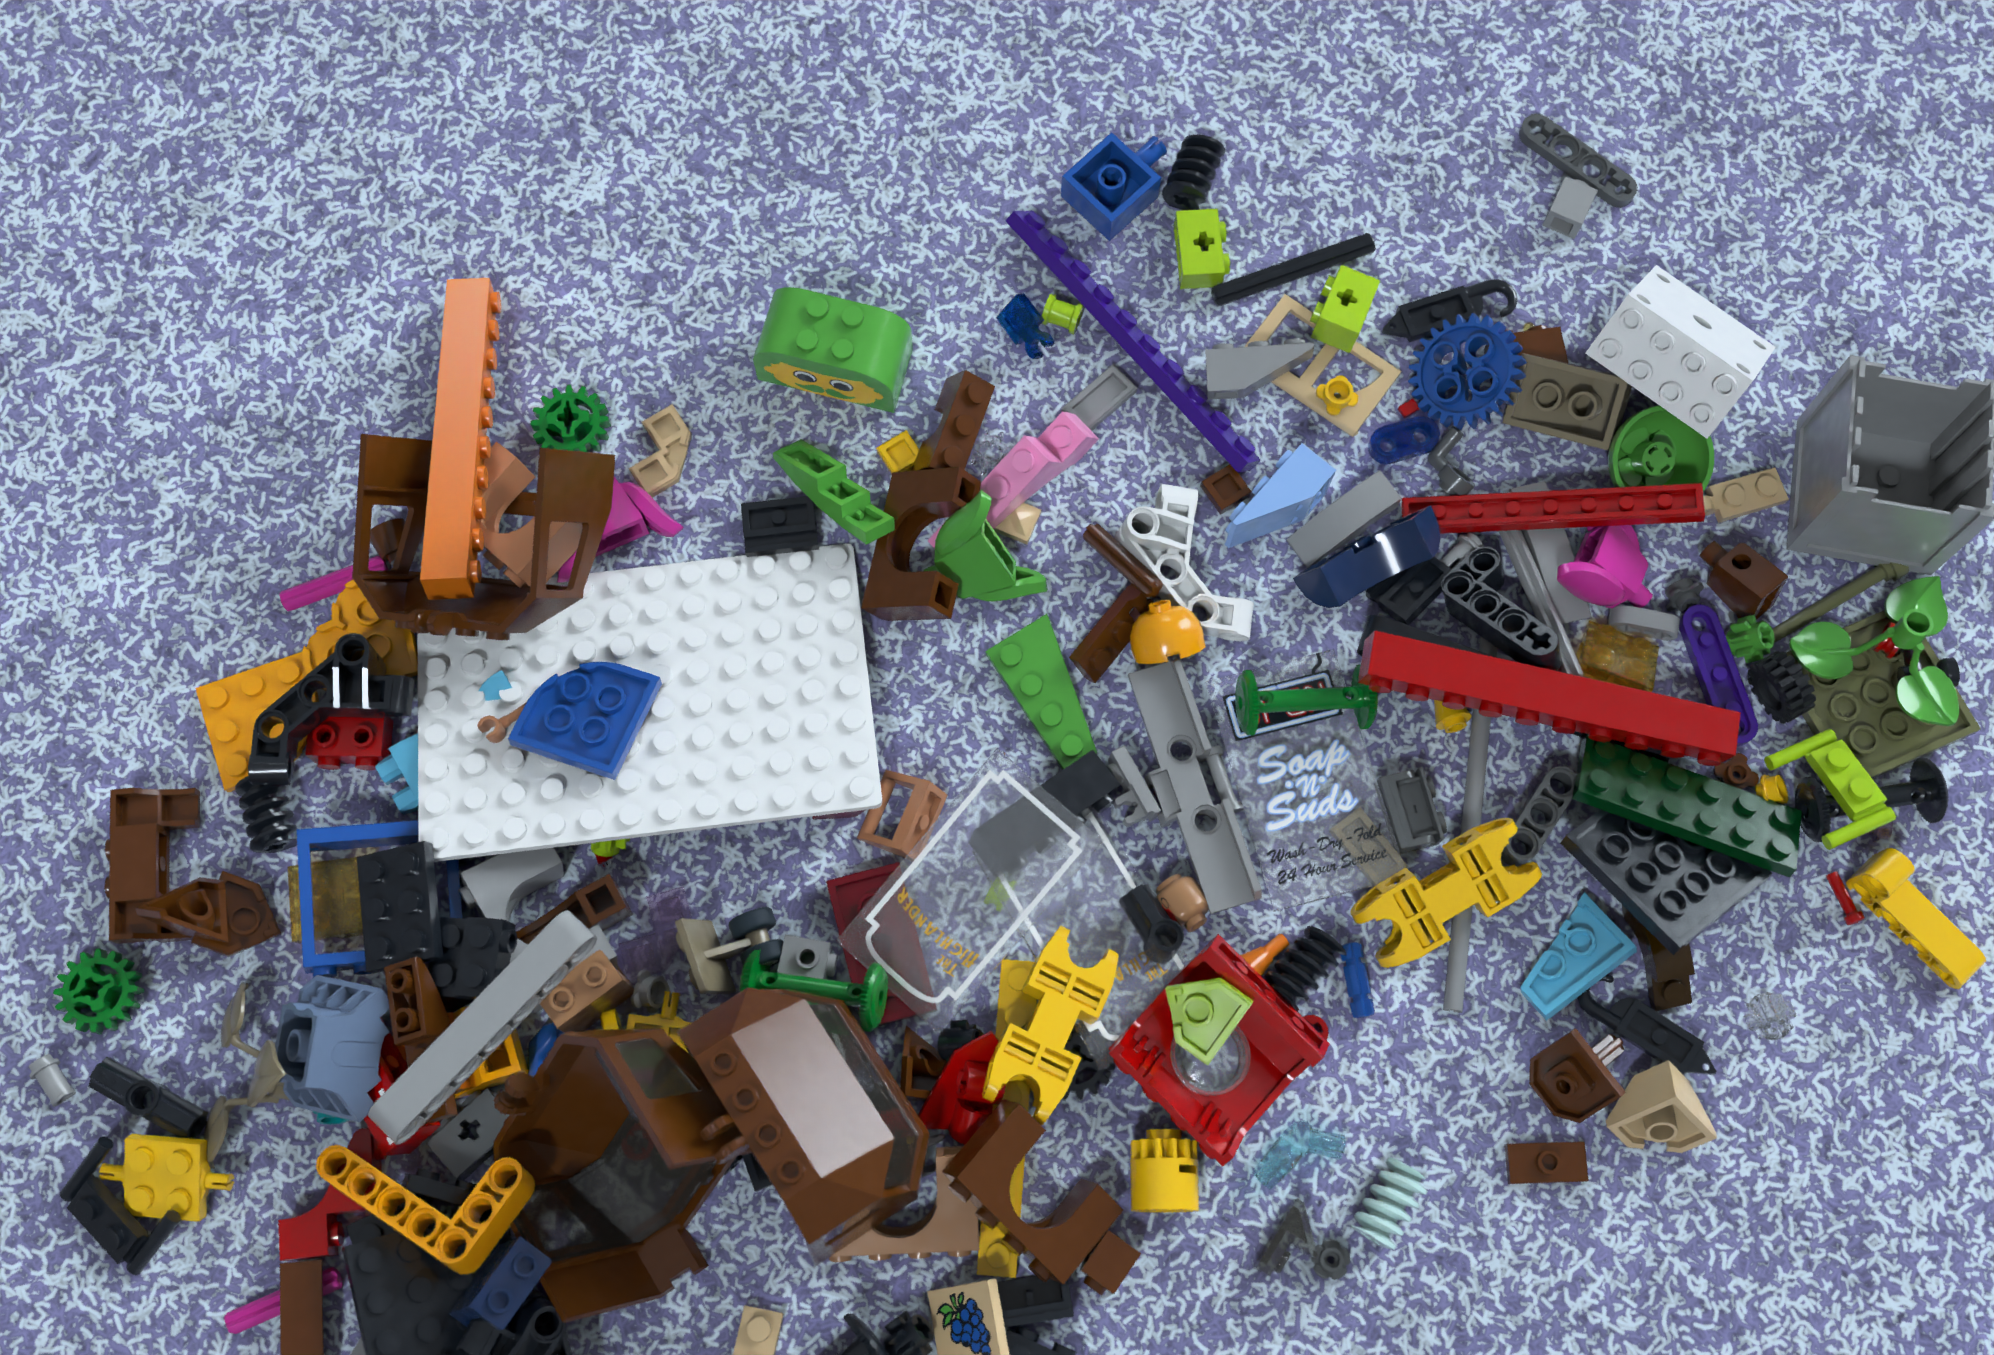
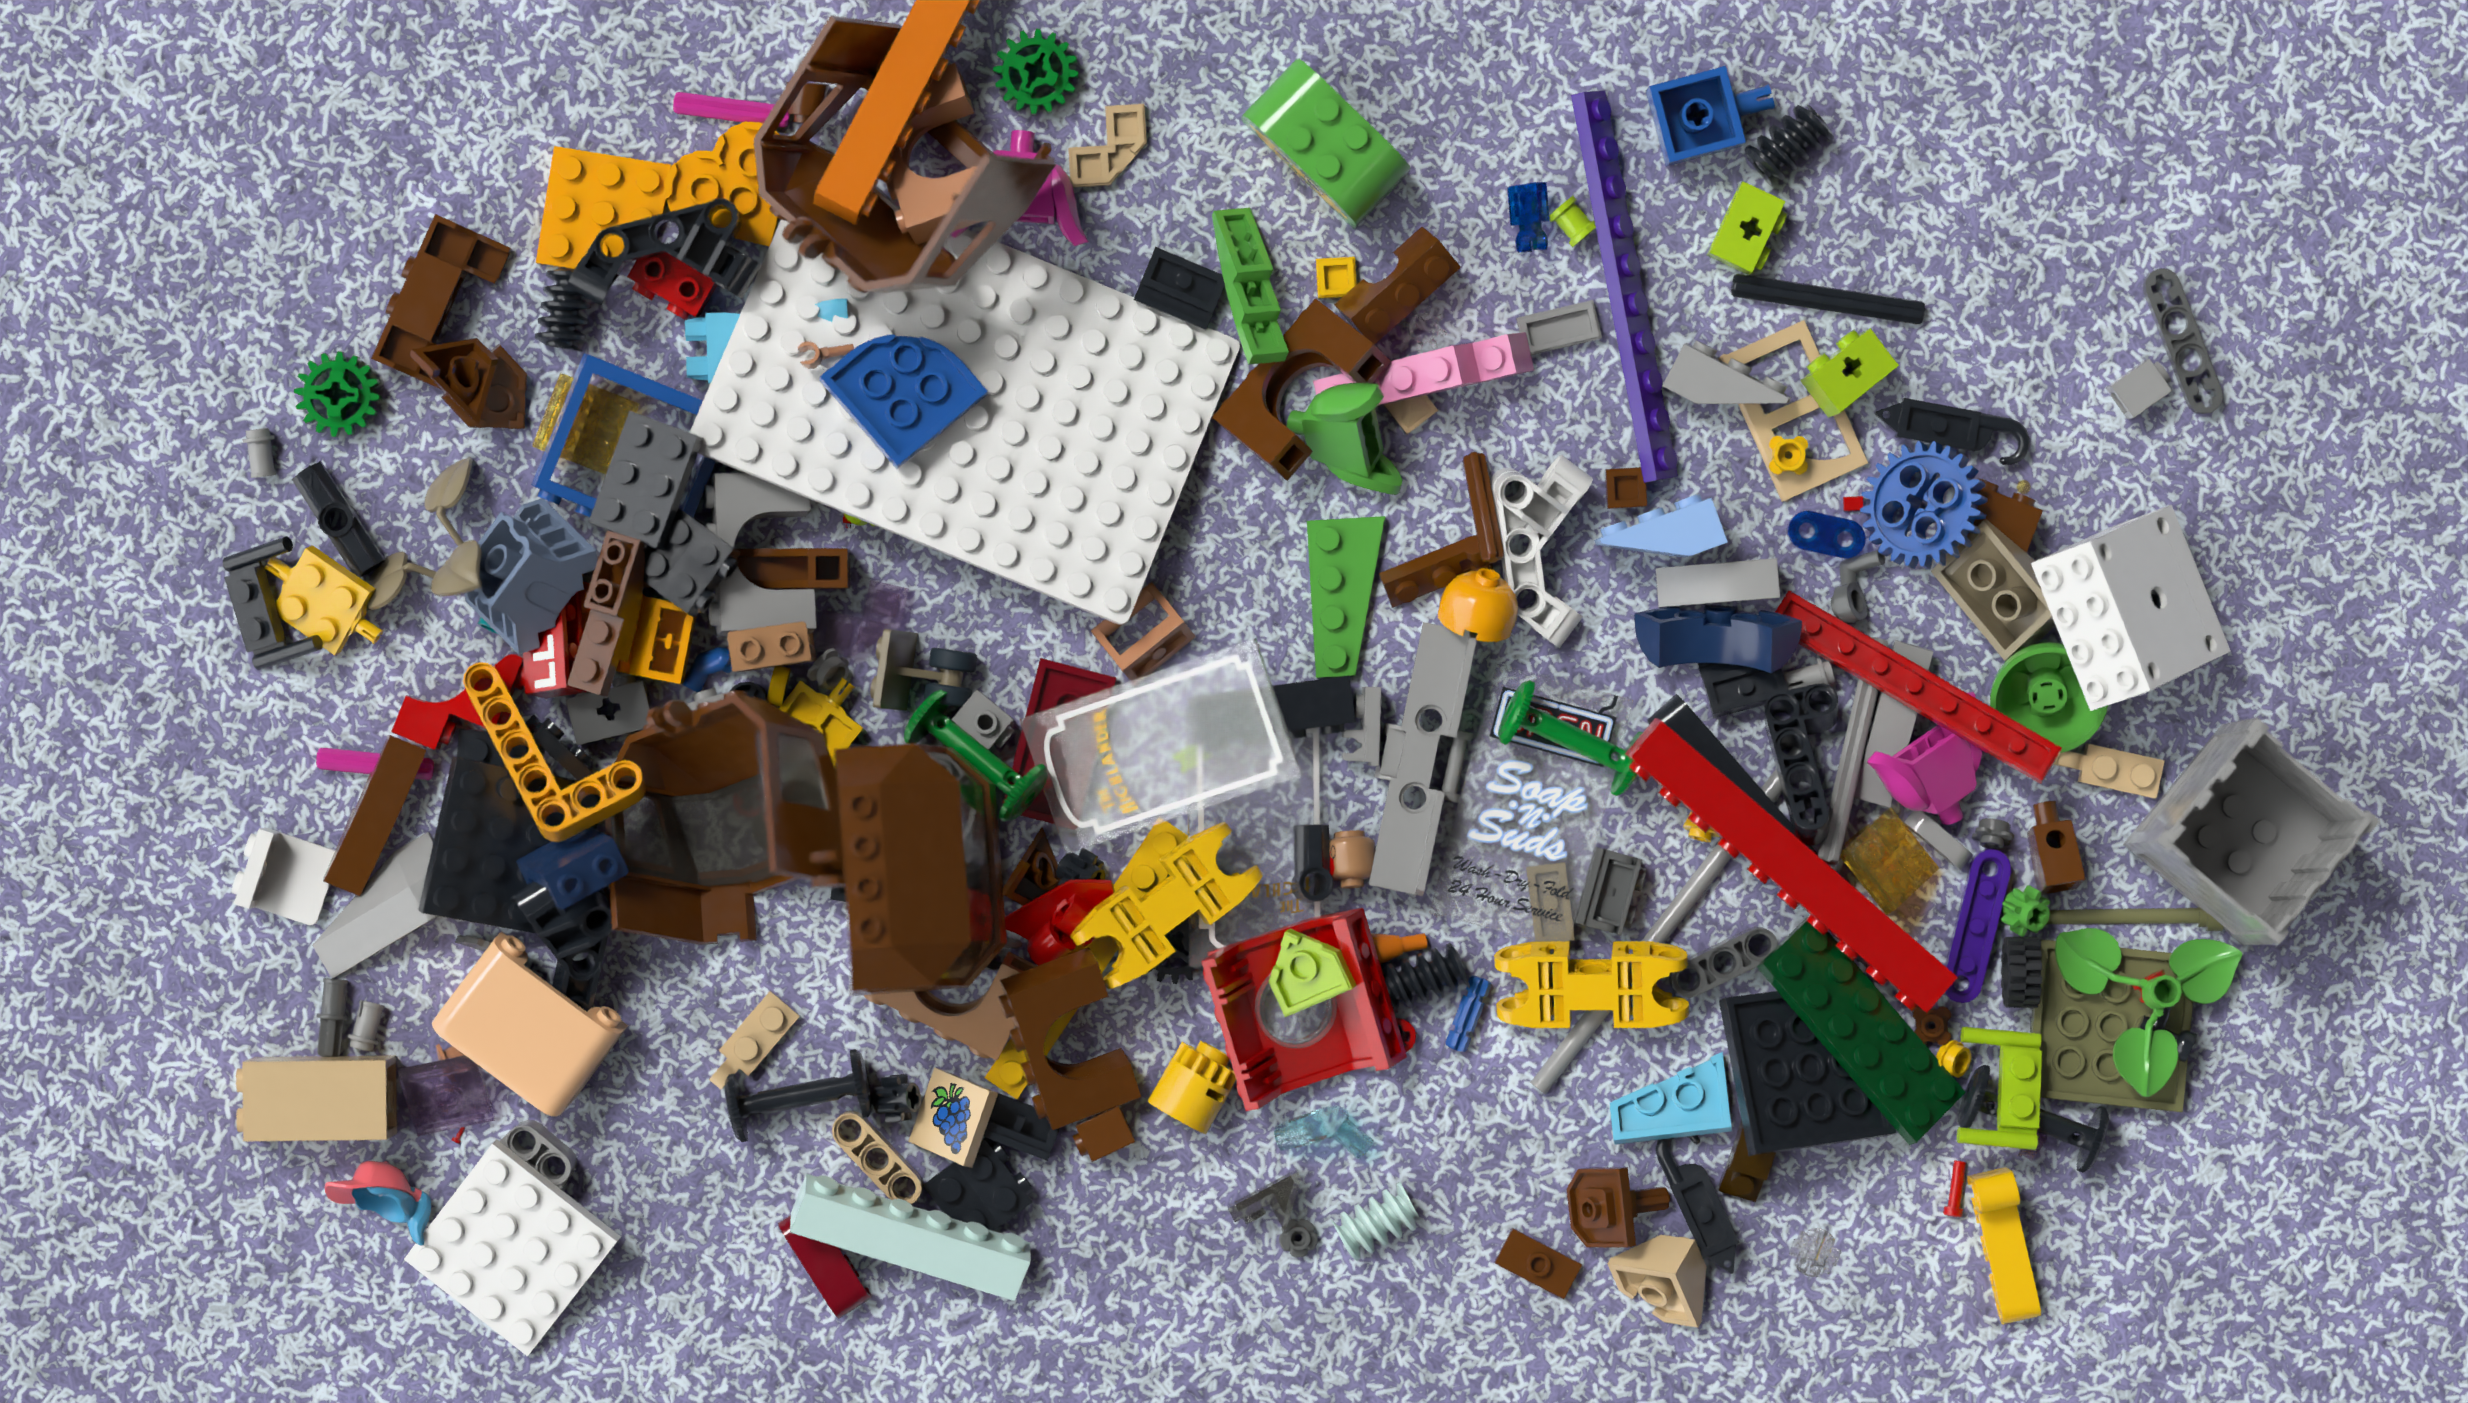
camera: 30 degrees right, 15 degrees up
light grey beam [368,910,597,1145] -> none

